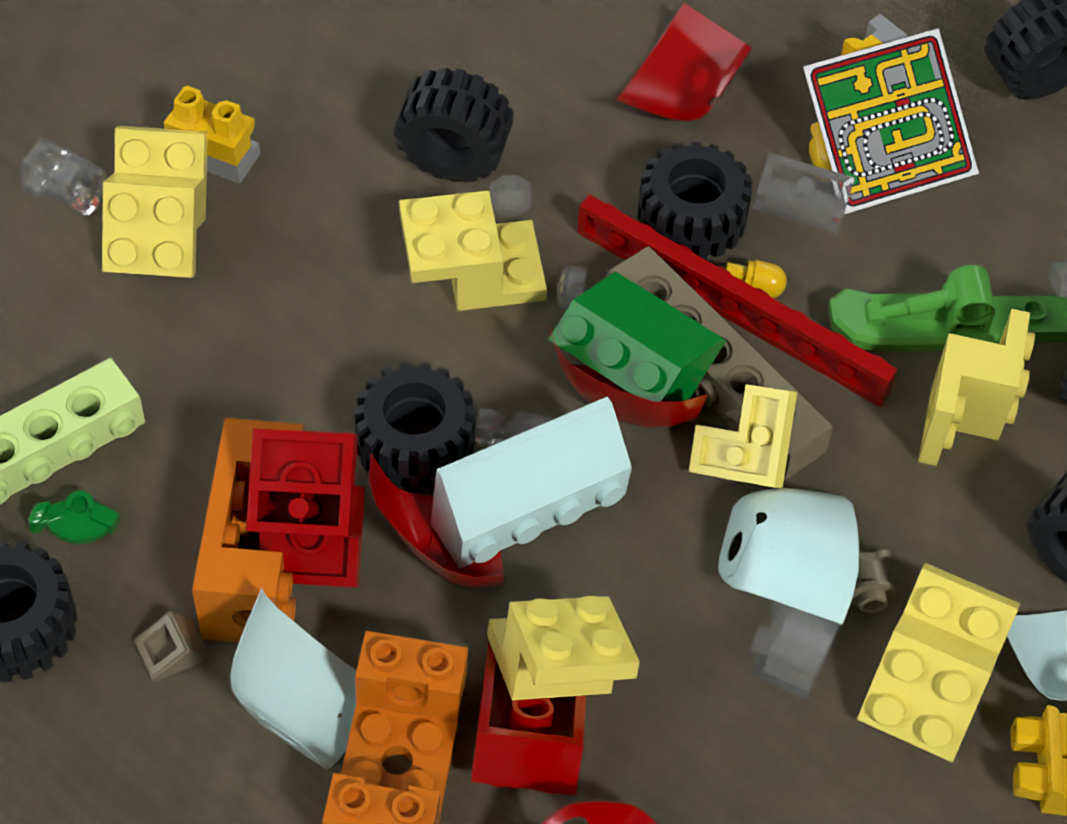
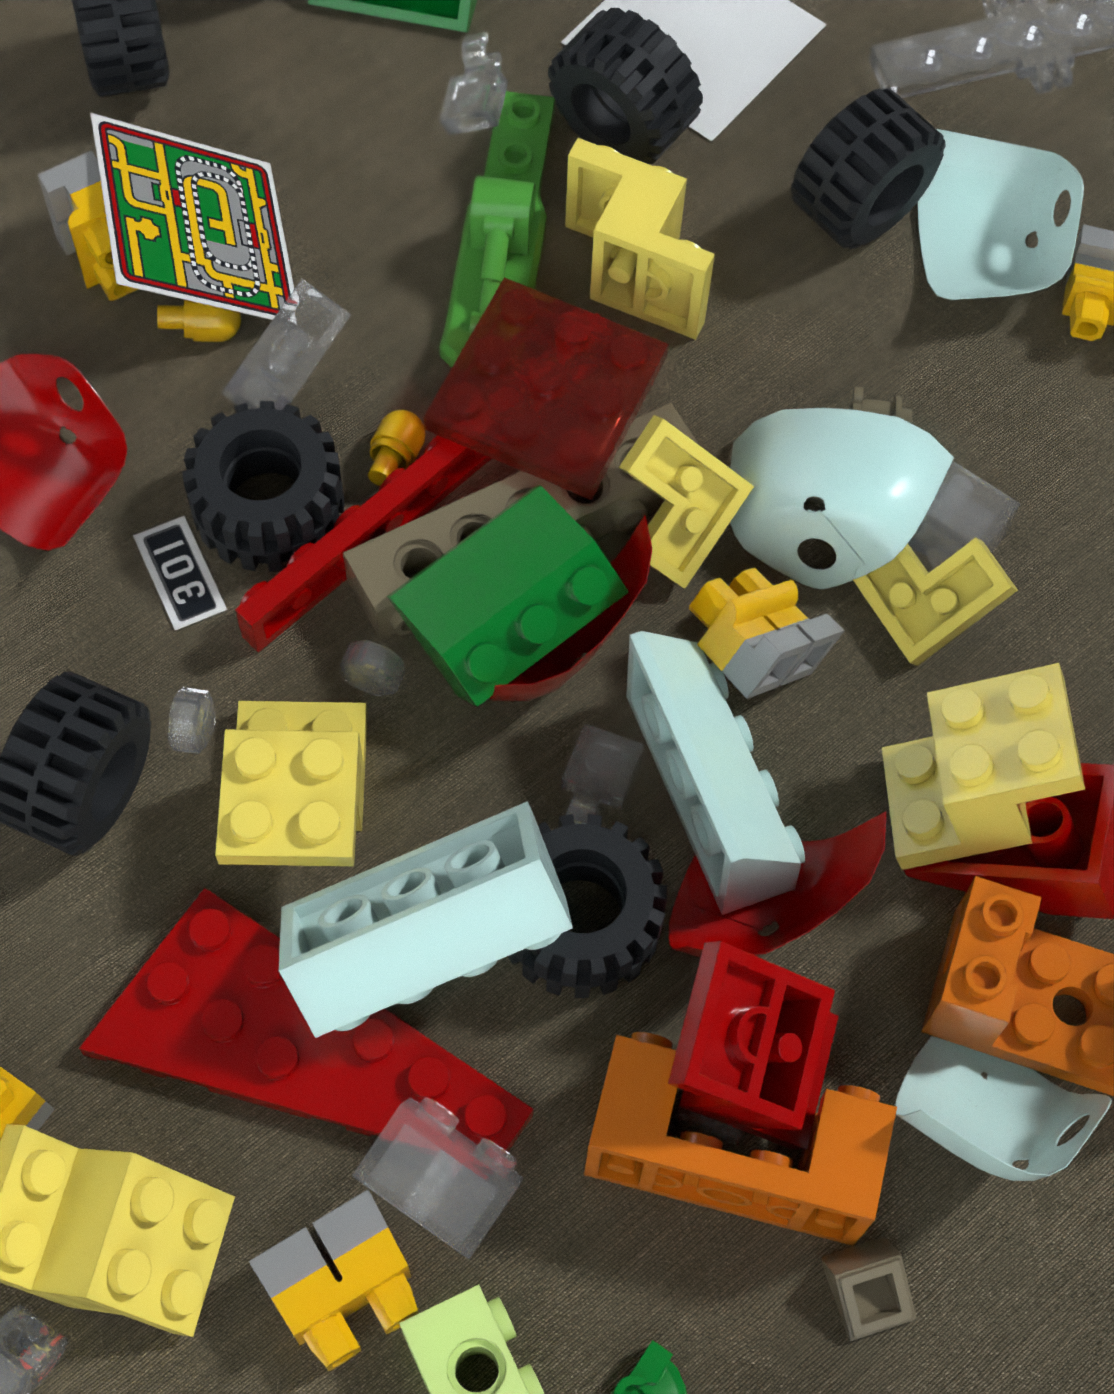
camera: 80 degrees left, 10 degrees up
light yellow bracket [857,563,1021,763] -> none
none -> red wing [79,888,534,1172]
none -> sticker [133,516,227,631]
none -> yellow hips [248,1189,419,1371]
none -> light aqua slope [279,801,573,1038]
none -> clear brick [352,1097,524,1260]
none -> clear red plate [424,277,669,500]
none -> hips [689,567,845,699]
none -> light yellow plate [852,537,1018,666]

